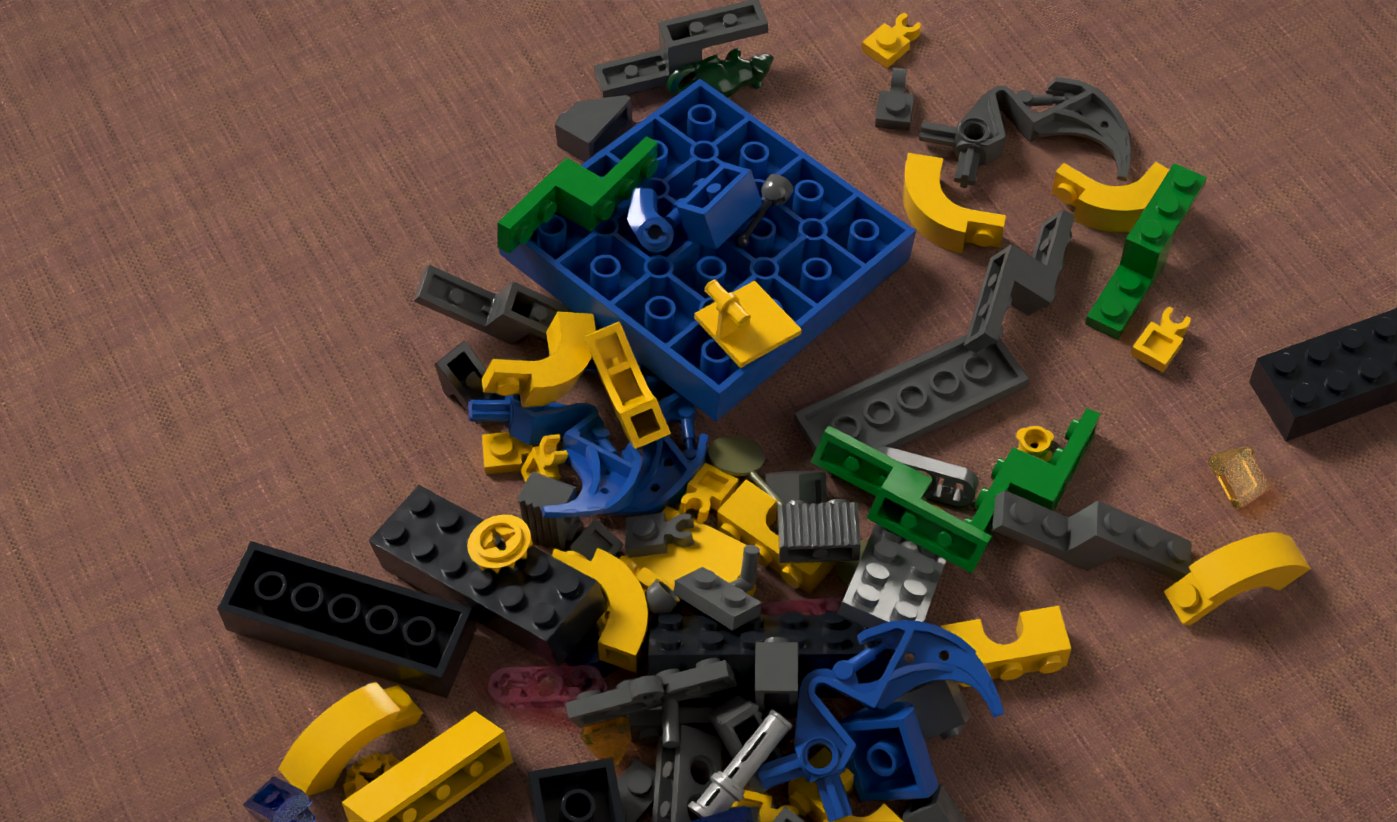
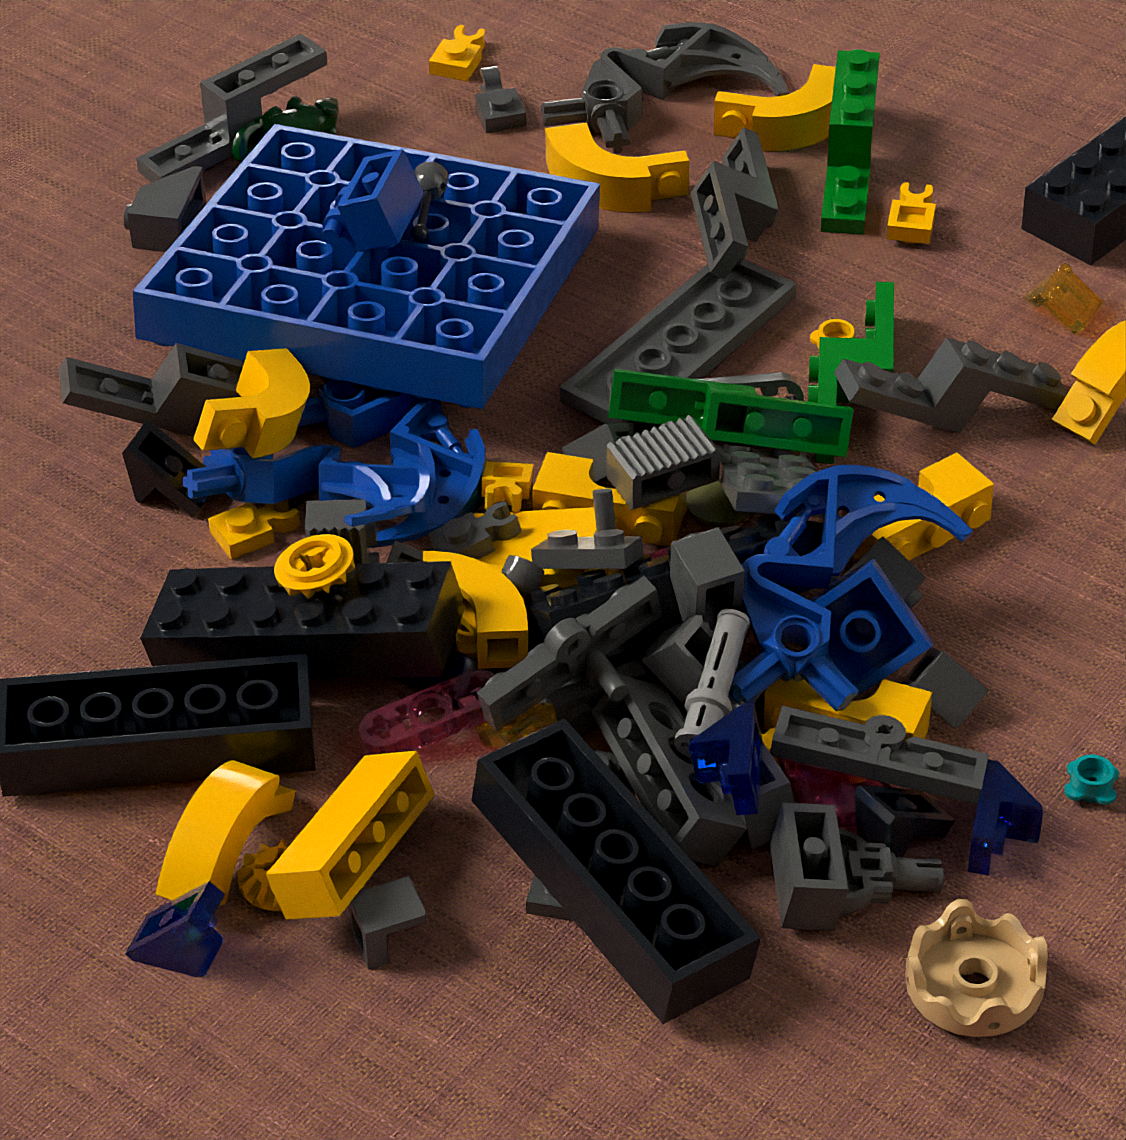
camera: 25 degrees left, 15 degrees down
green bracket [497,136,659,254] -> none
yellow plate [520,435,568,482] -> none
yellow arch [584,321,671,449] -> none
blue arm [627,188,674,252] -> none
yellow plate [694,280,802,368] -> none
olive piece [708,435,786,507] -> none

